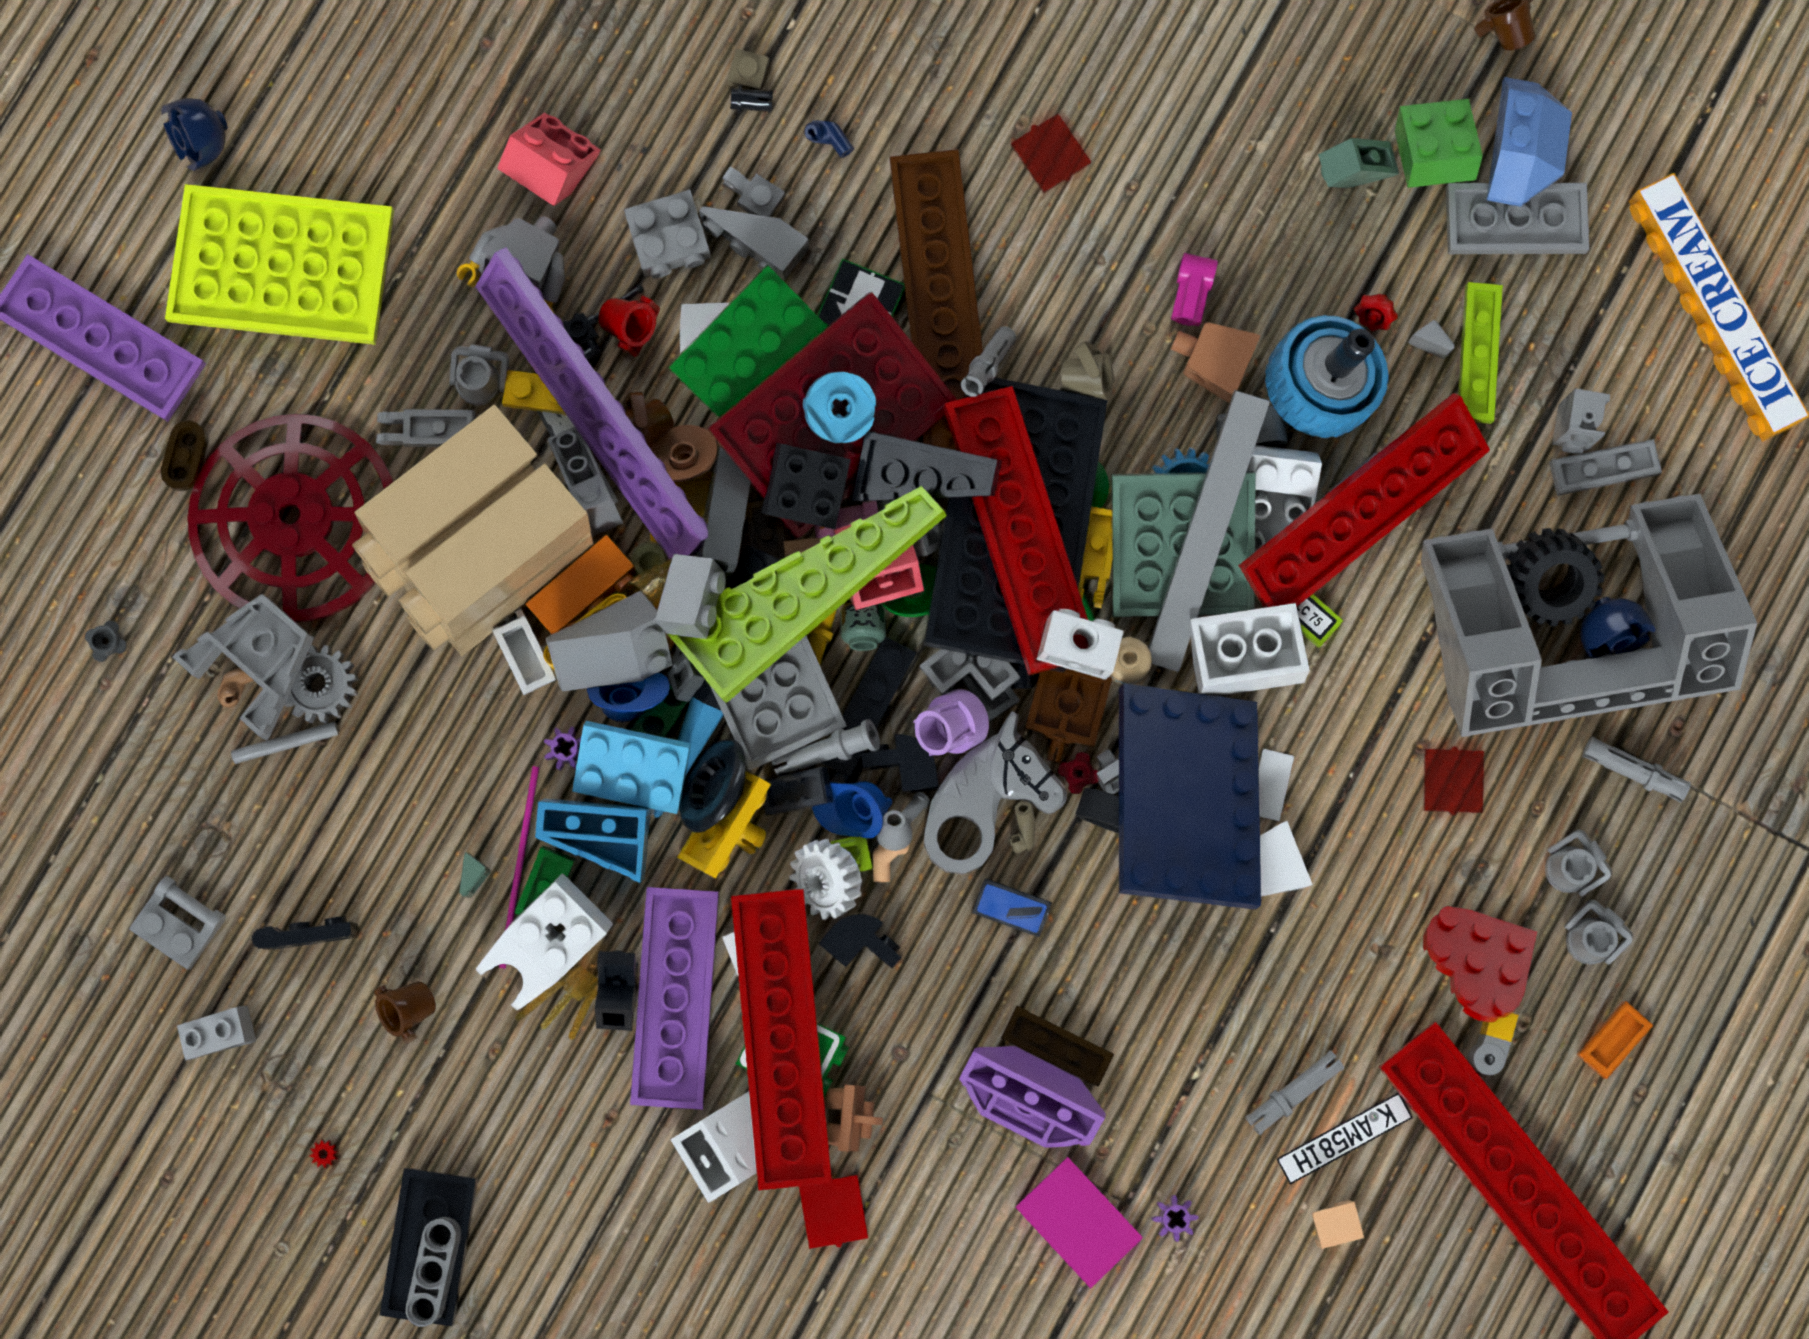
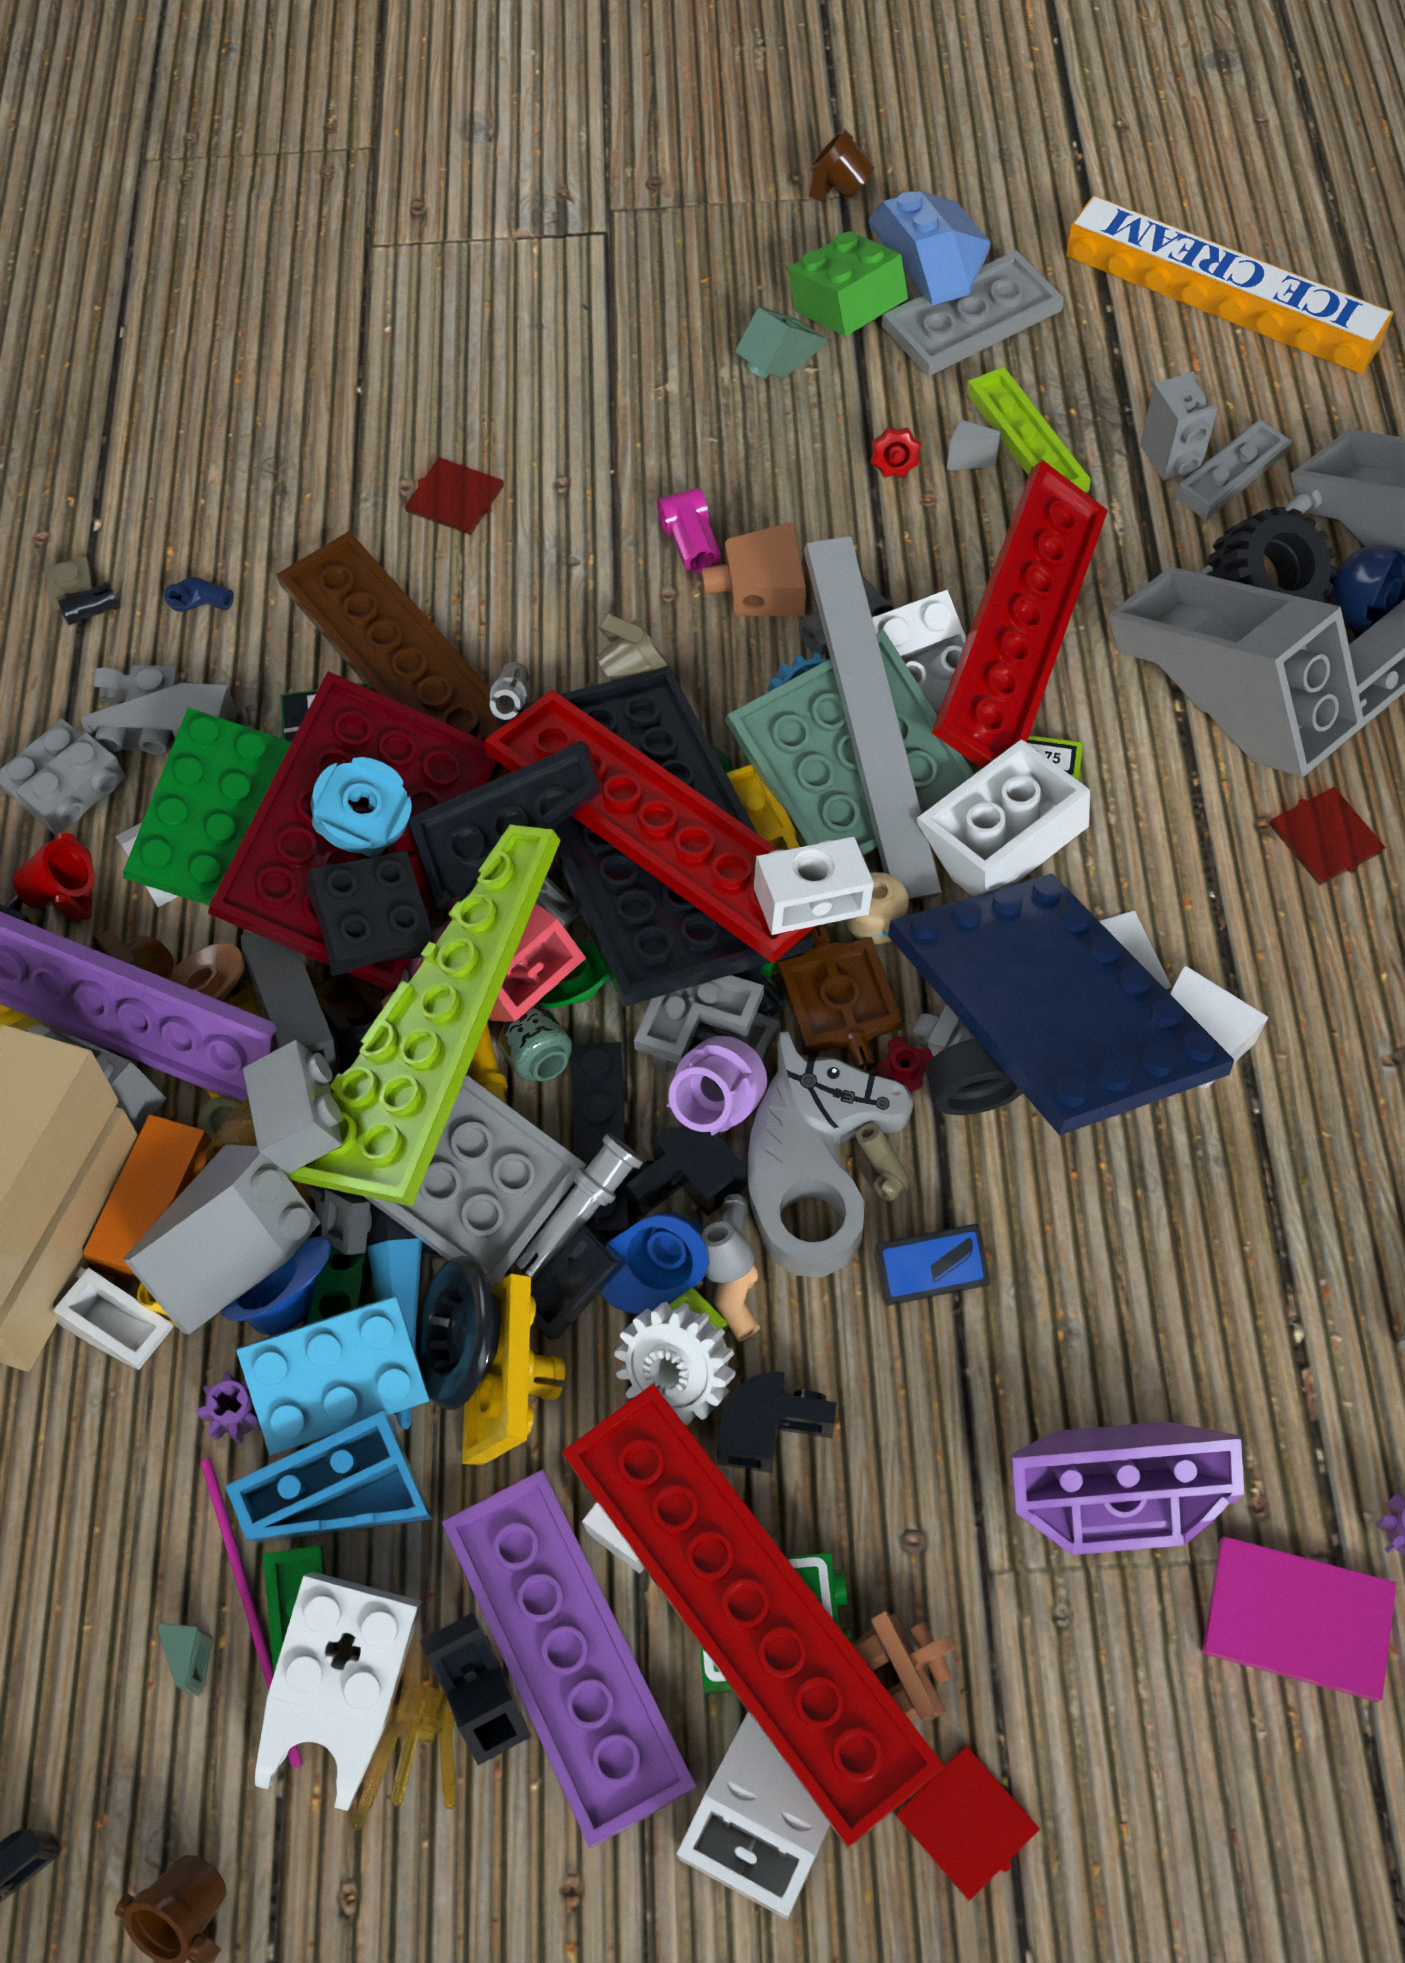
camera: 25 degrees left, 20 degrees down
dark brown plate [1001,1006,1114,1087] -> none
dark azure wheel [1265,315,1388,438] -> none

